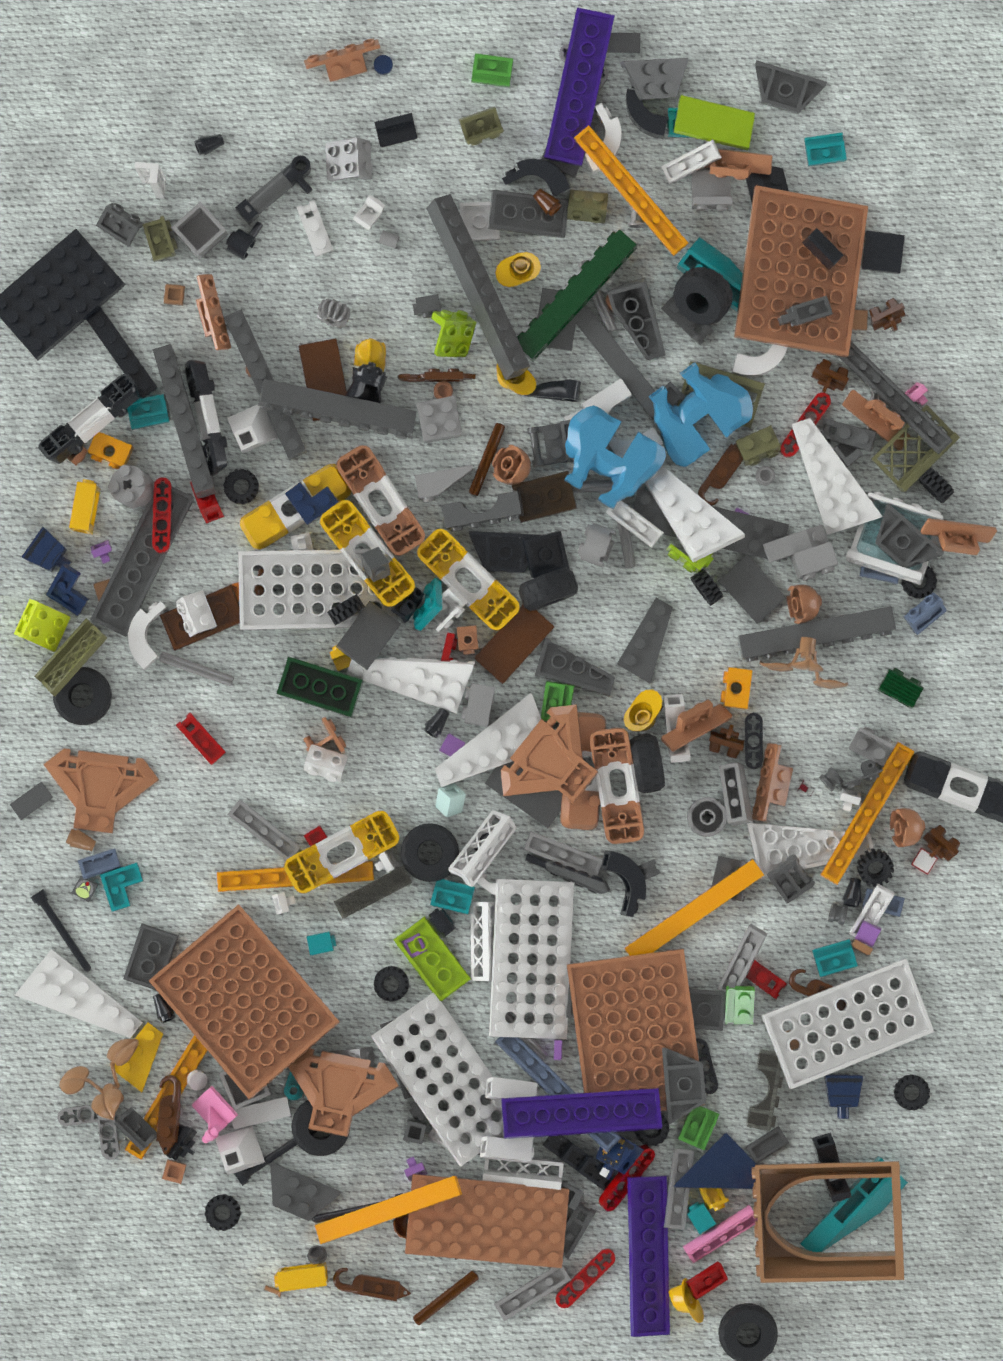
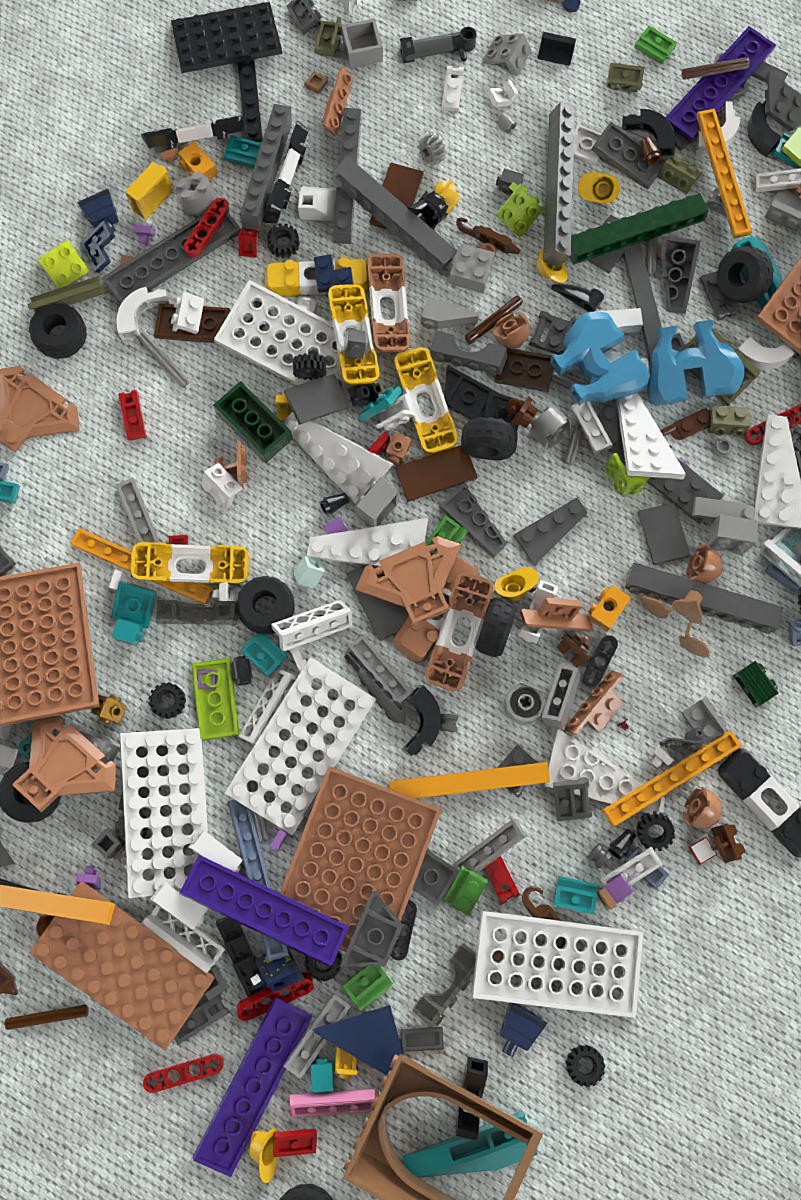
camera: 30 degrees right, 10 degrees down
black piece [226,222,263,260] -> none
light grey plate [494,1265,571,1321] -> none
black tyre [690,569,724,606] -> none
dark grey wheel [819,767,843,792] -> none
none -> pearl gold brick [90,694,127,725]
none -> teal tile [111,581,157,629]
none -> reddish brown hips [506,396,538,428]
none -> reddish brown axle [681,57,750,80]

